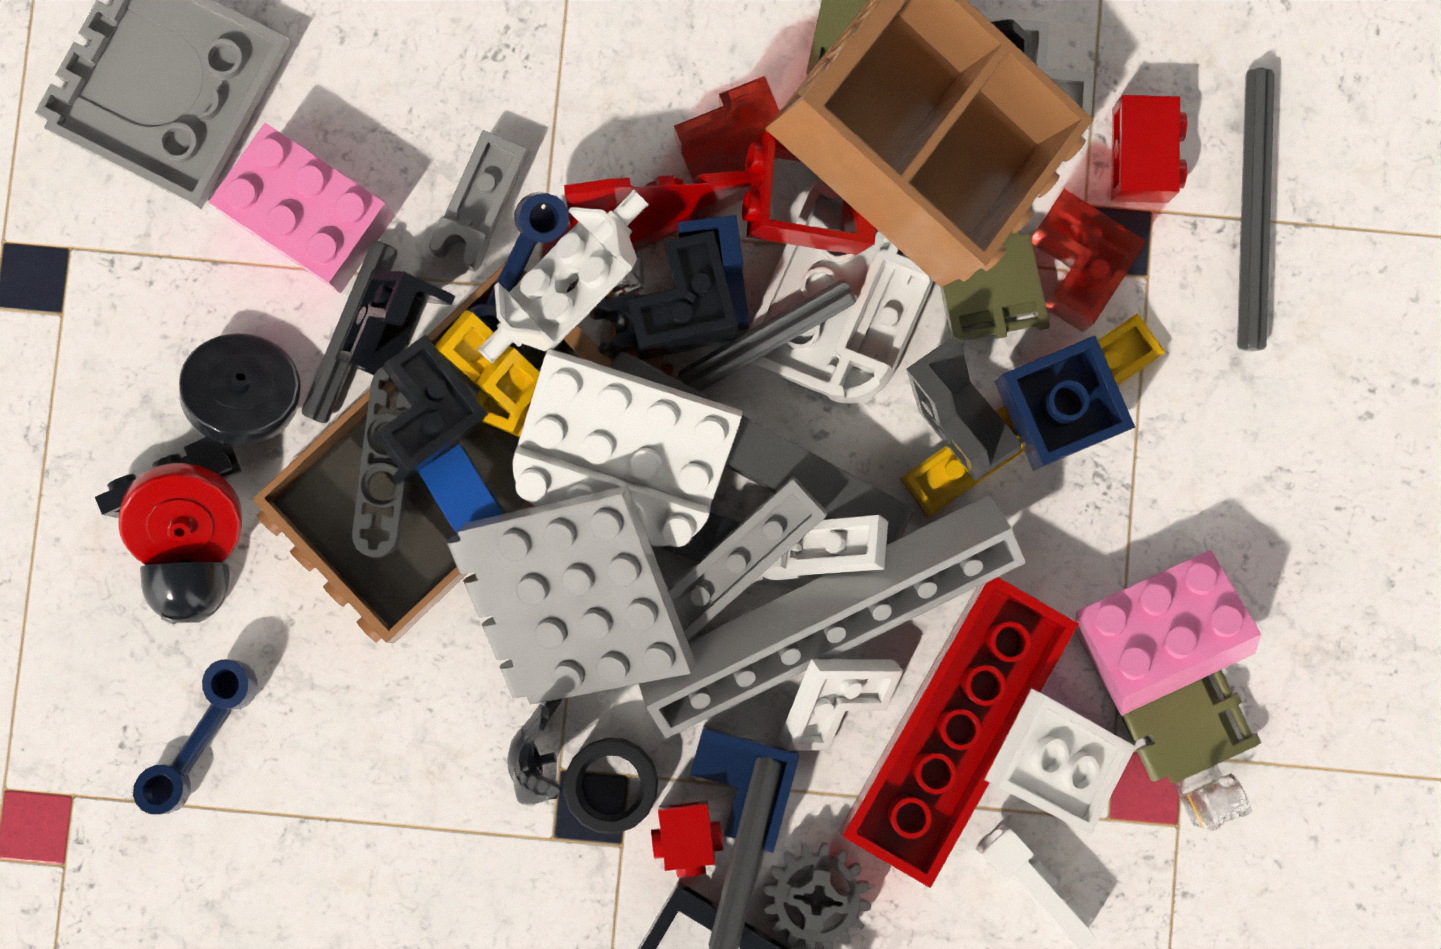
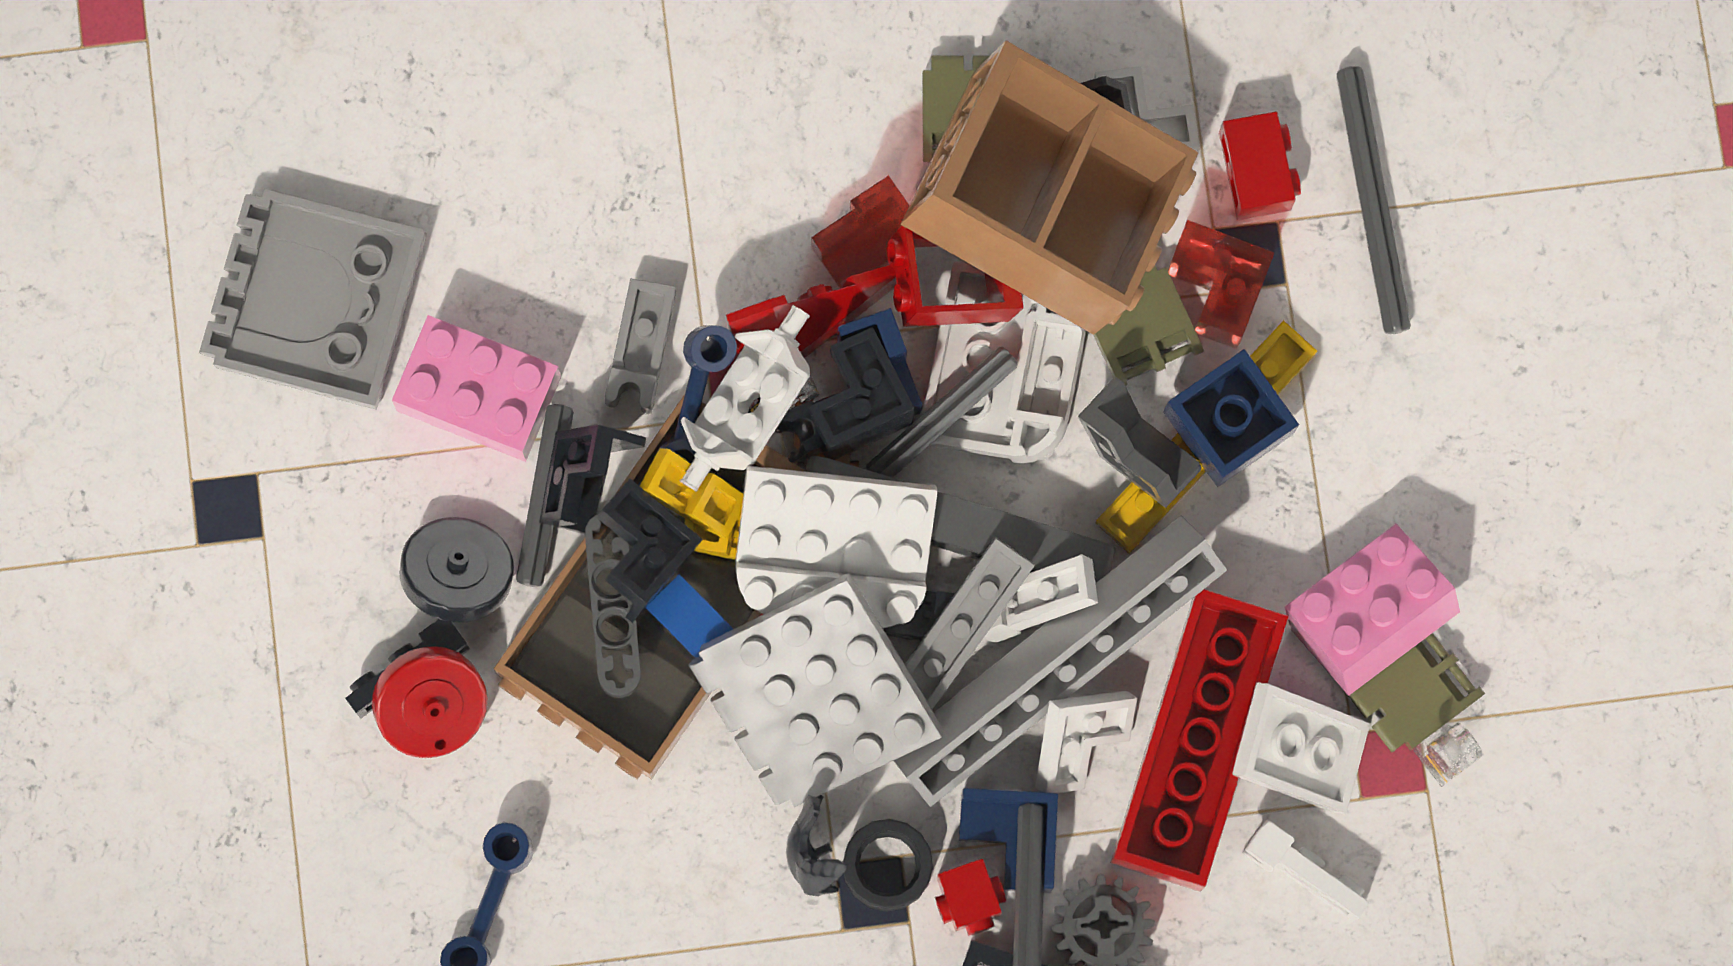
camera: 15 degrees left, 5 degrees down
black helmet [140,562,230,624] -> none

